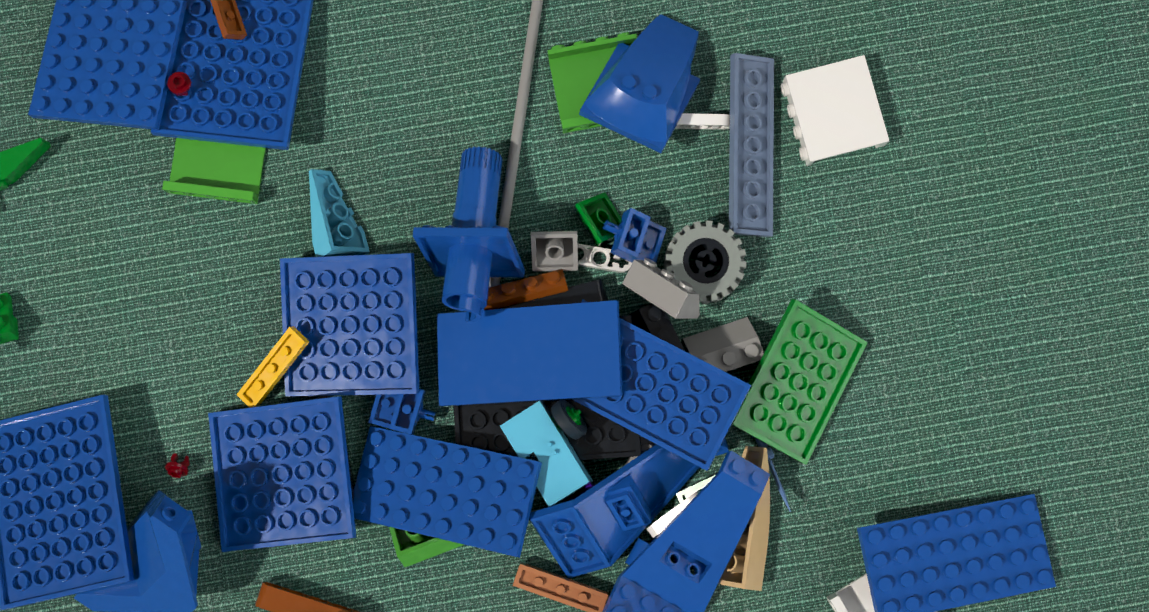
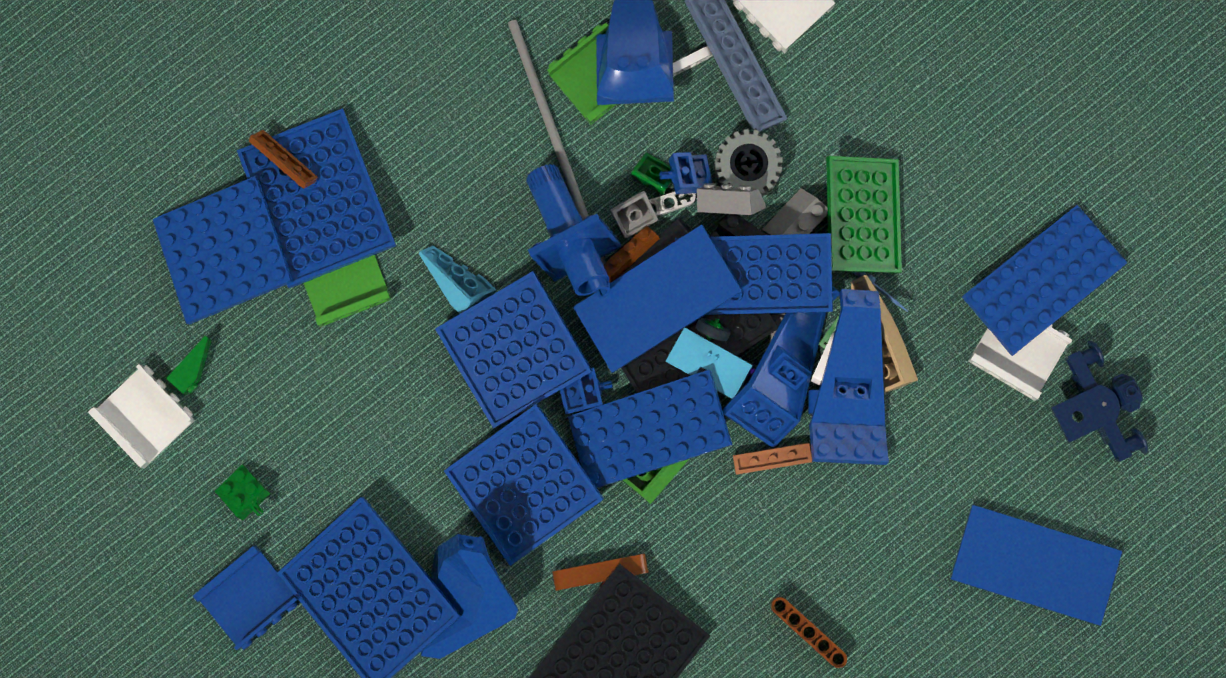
camera: 25 degrees left, 0 degrees up
dark red plate [165,453,190,478] -> none
dark red plate [167,72,191,96] -> none
yellow plate [237,326,309,408] -> none

